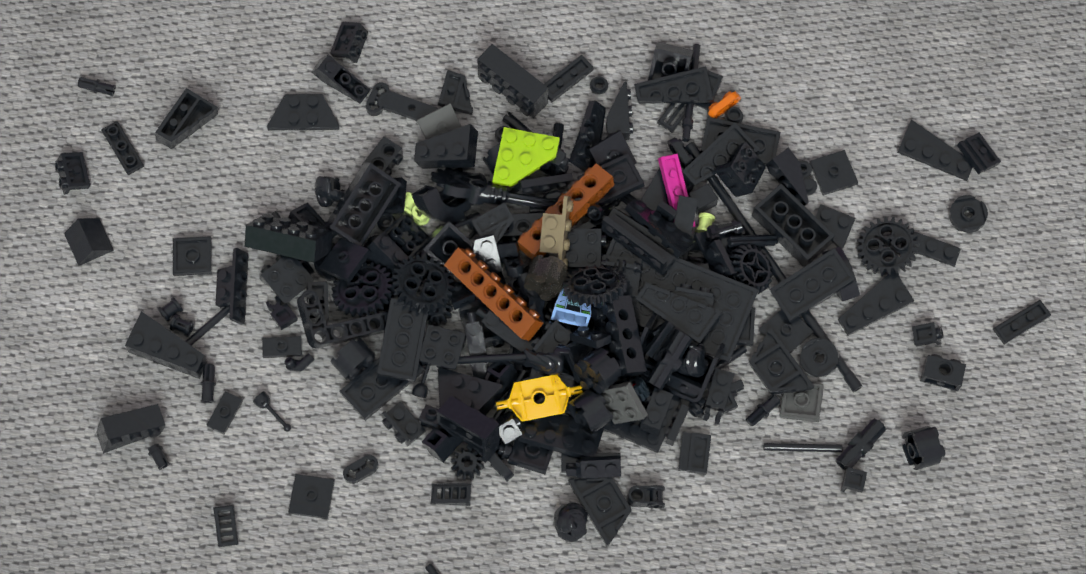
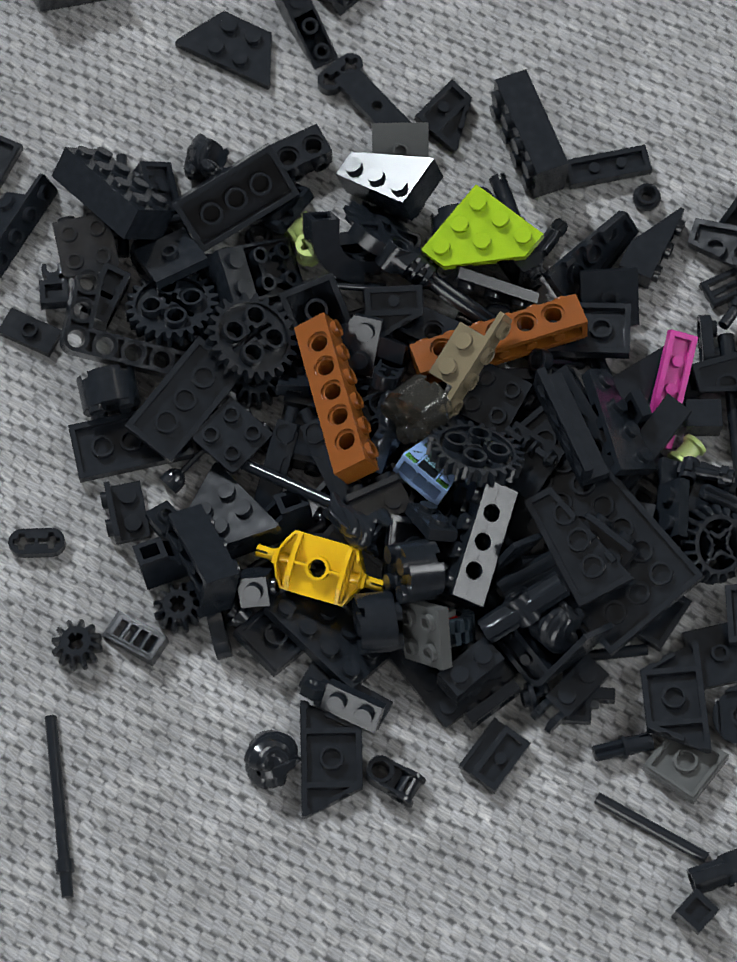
camera: 30 degrees right, 0 degrees up
black arm [284,353,314,371] -> none
none -> black gear [51,619,103,671]

